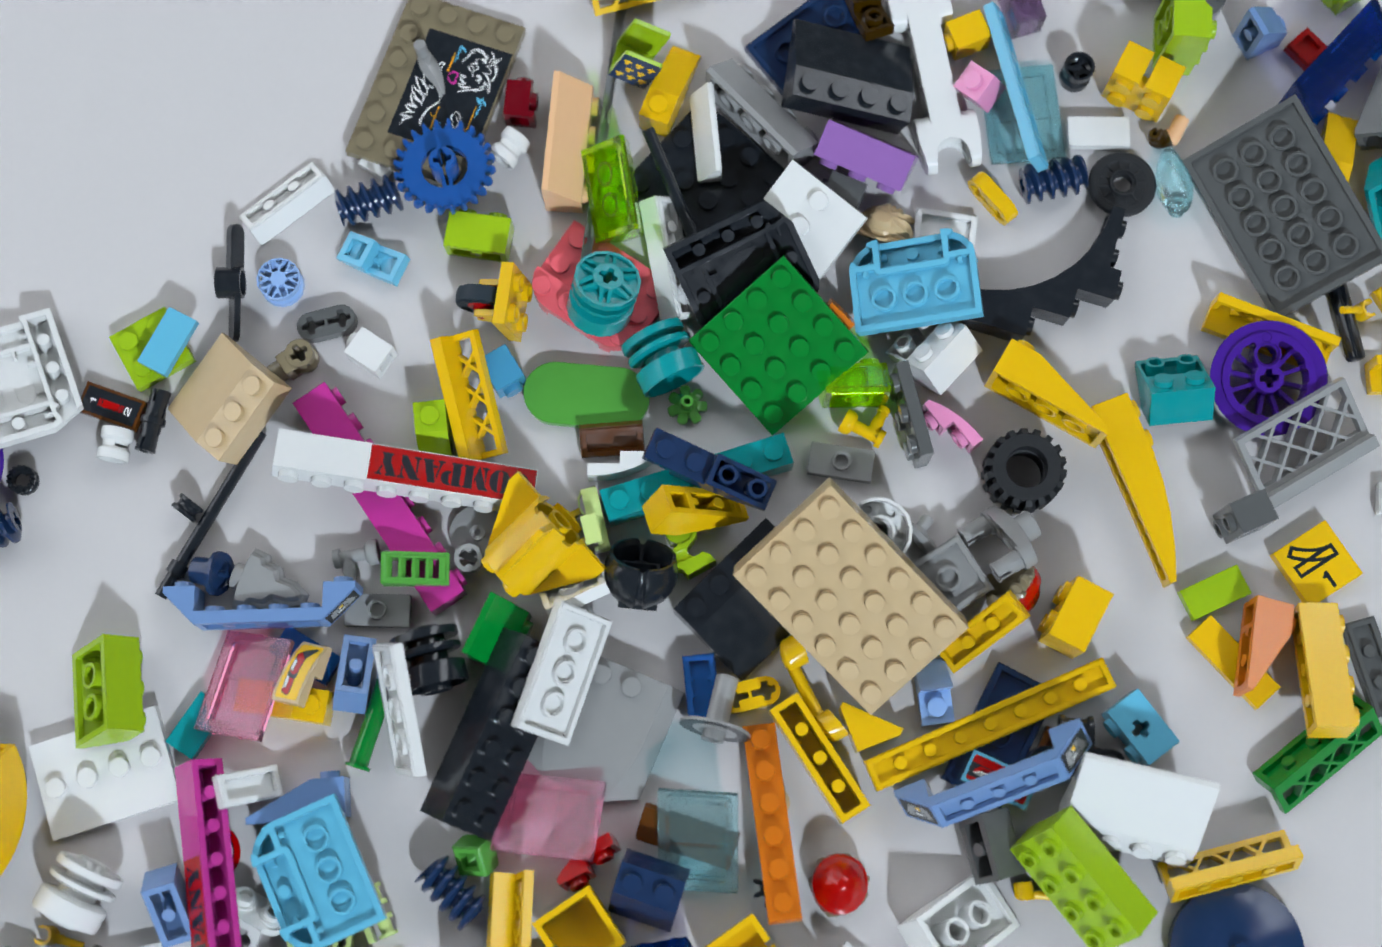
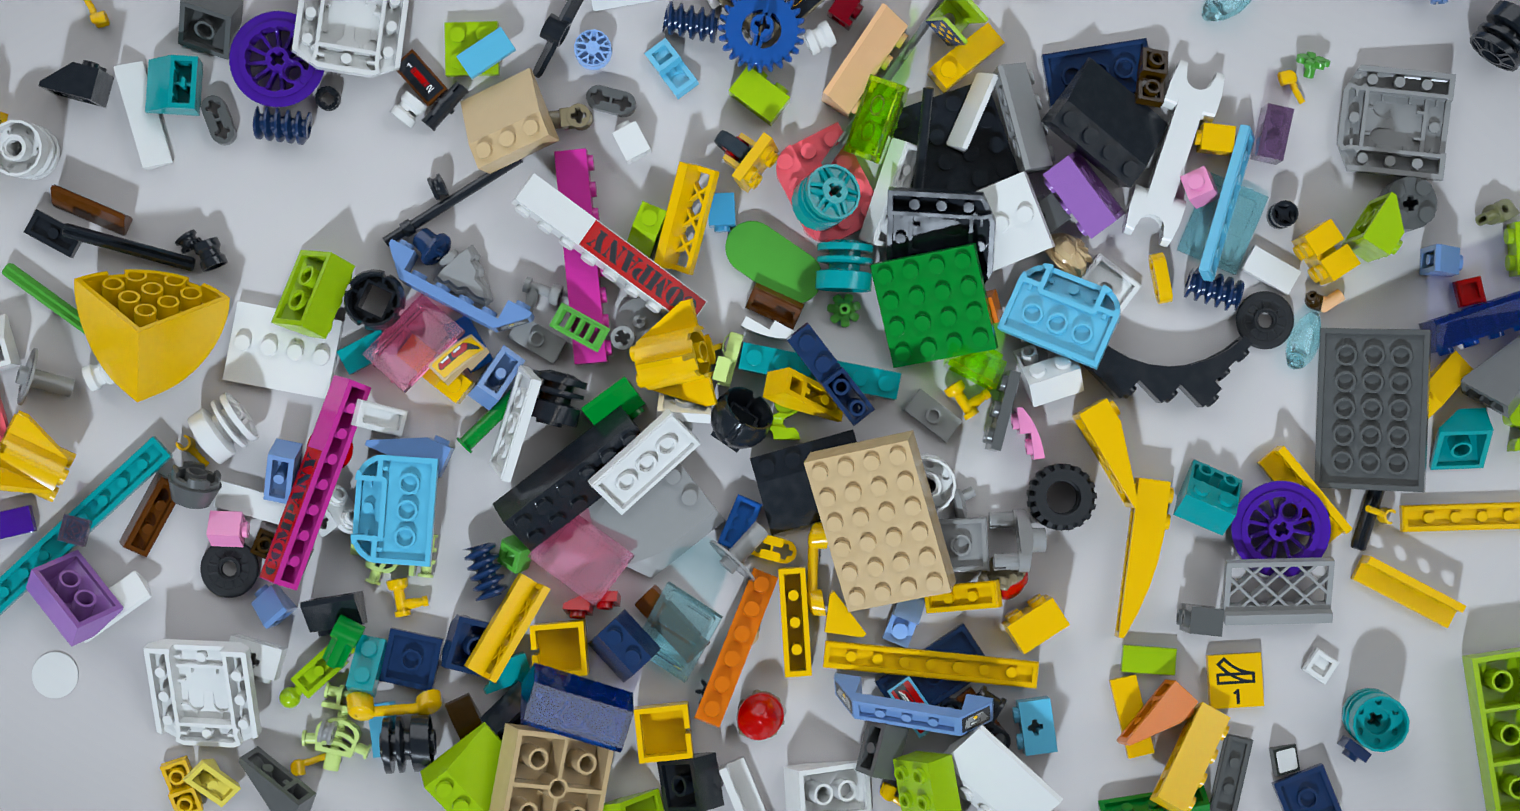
camera: 20 degrees right, 10 degrees up
none -> black piece [344,269,406,331]

